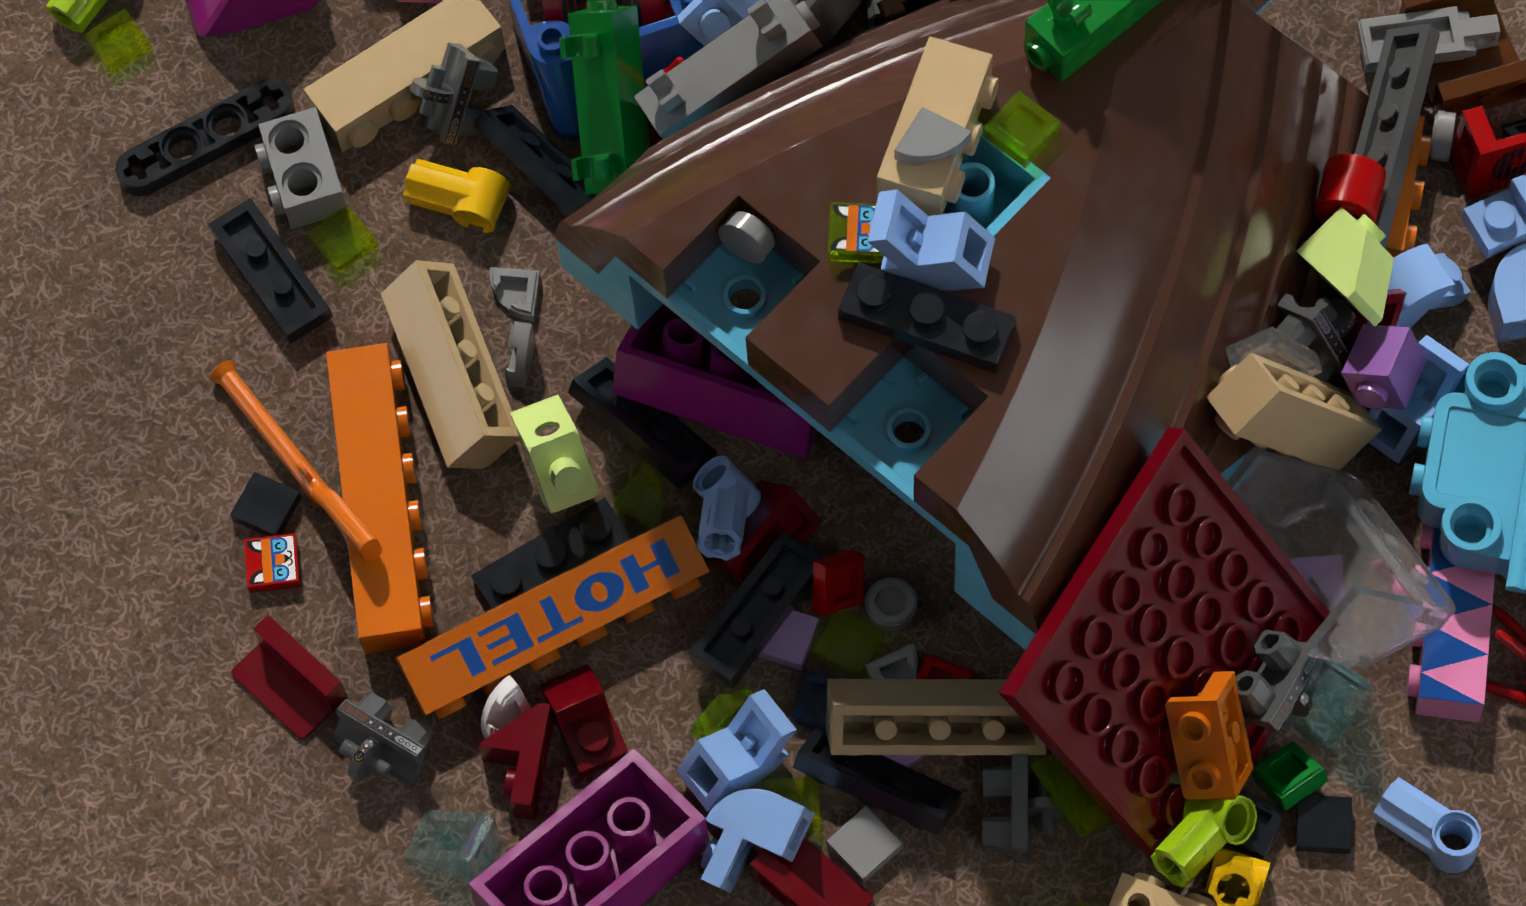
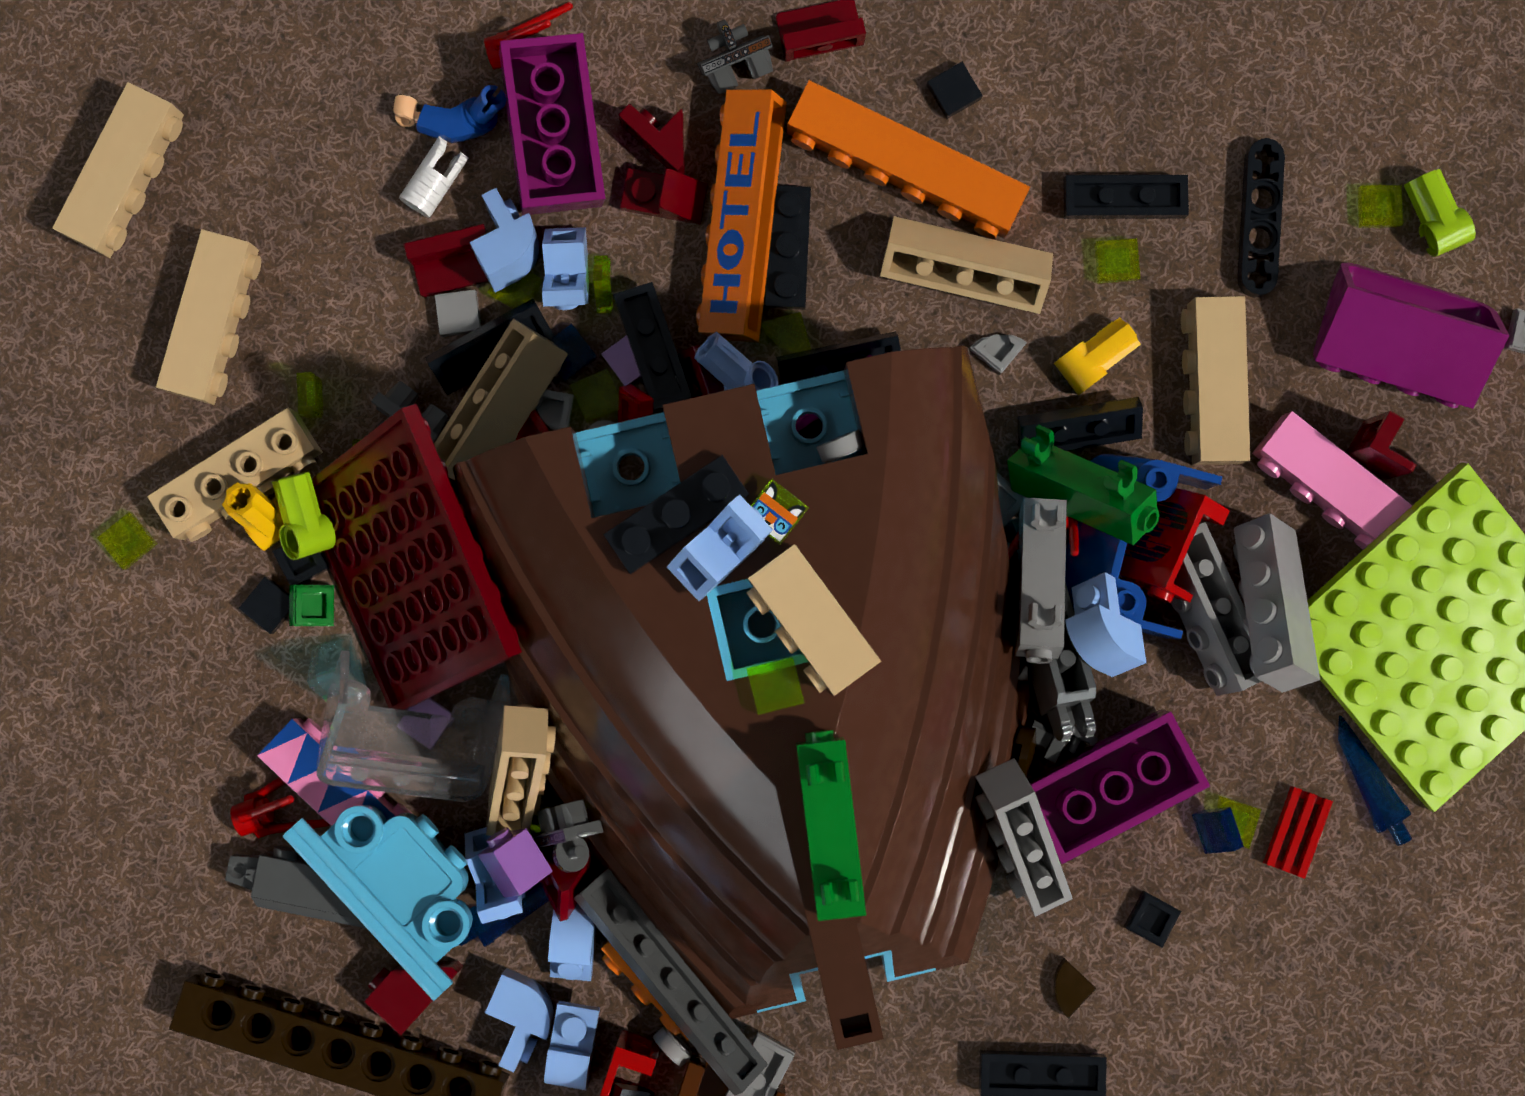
camera: 115 degrees right, 20 degrees up
orange piece [210,360,382,562] -> none
tile [244,533,301,593] -> none
light grey brick [254,107,349,229] -> none
clear light blue slope [404,810,502,883] -> none
dark grey hips [410,42,498,145] -> none
white tile [481,675,531,739] -> none
light grey tile [505,321,536,389] -> none
yellowish green torso [510,395,600,513] -> none
light grey tile [894,107,971,165] -> none
orange bracket [1165,671,1253,800] -> none
clear tile [1225,326,1323,376] -> none
dark grey hips [1236,630,1324,732] -> none
yellowish green slope [1297,207,1394,327] -> none
red piece [1315,154,1386,224] -> none
light blue piece [1372,777,1481,873] -> none

